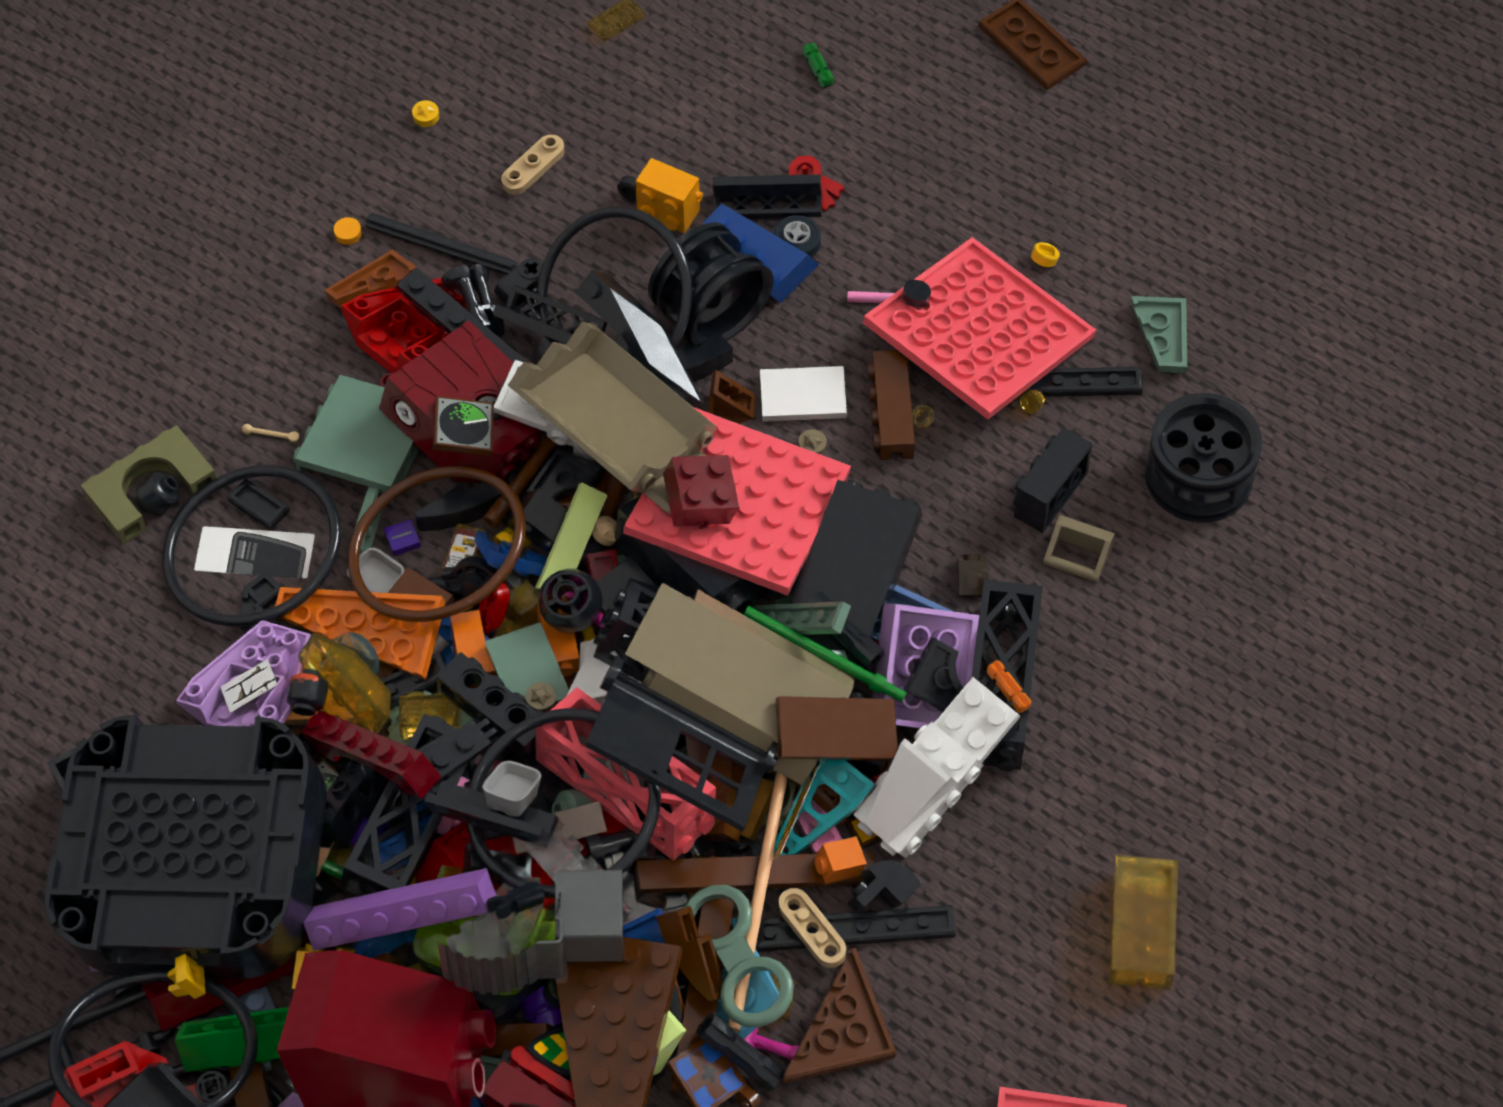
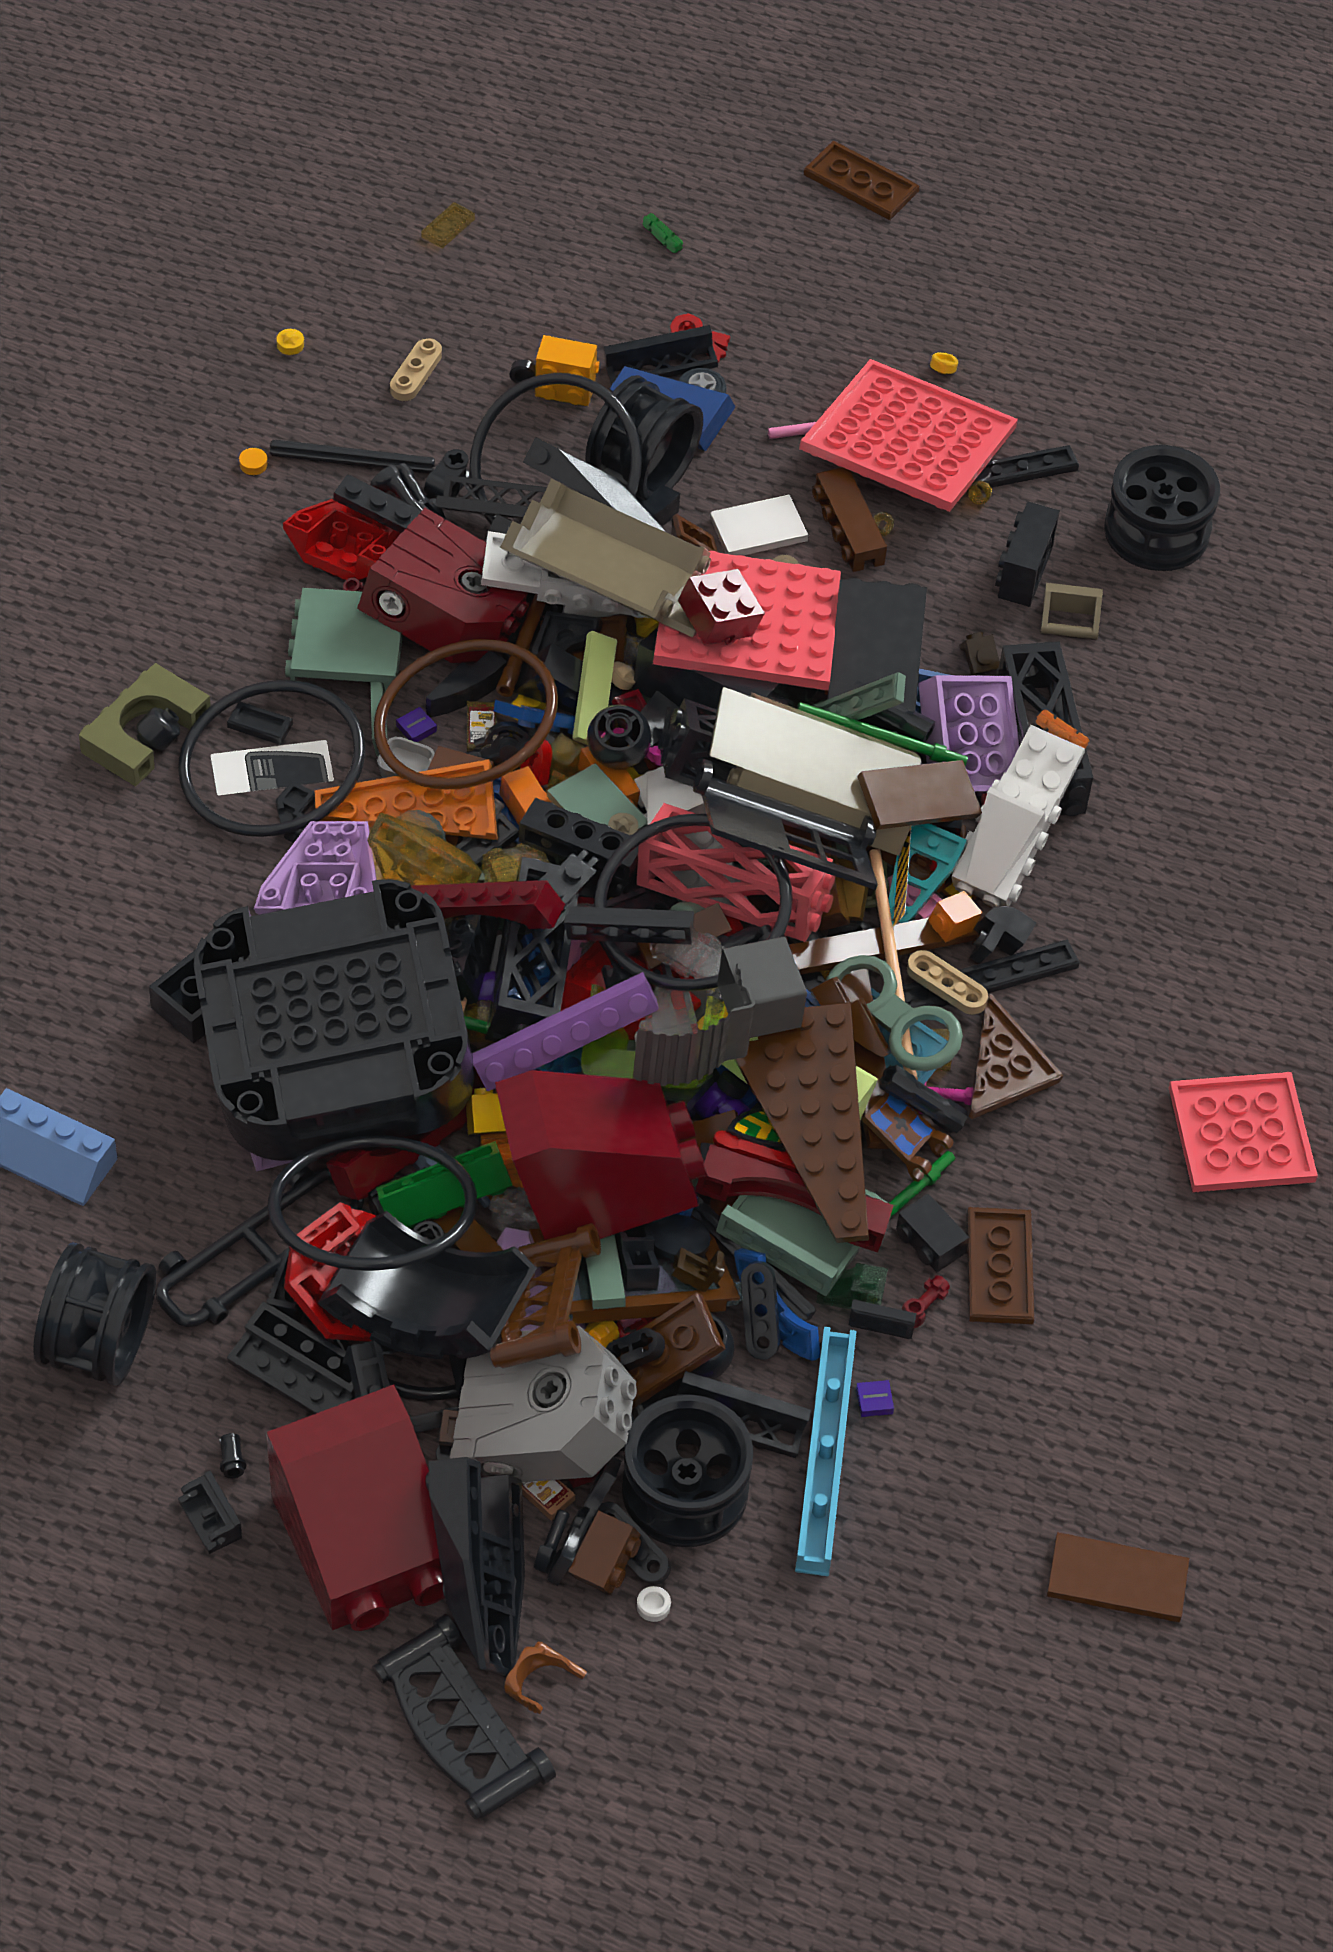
camera: 20 degrees left, 5 degrees down
yellow tile [167,953,205,999] -> none
white sticker [221,659,278,713] -> none
tan hinge [242,424,300,443] -> none
black head [286,669,328,716] -> none
dark orange wing [324,250,418,308] -> none
tile [433,396,493,456] -> none
light grey piece [482,761,542,817] -> none
black bar [487,881,545,920] -> none
black tile [902,280,931,307] -> none
black tile [903,637,964,713] -> none
clear yellow piece [1108,855,1178,989] -> none
sand green wing [1130,296,1187,373] -> none

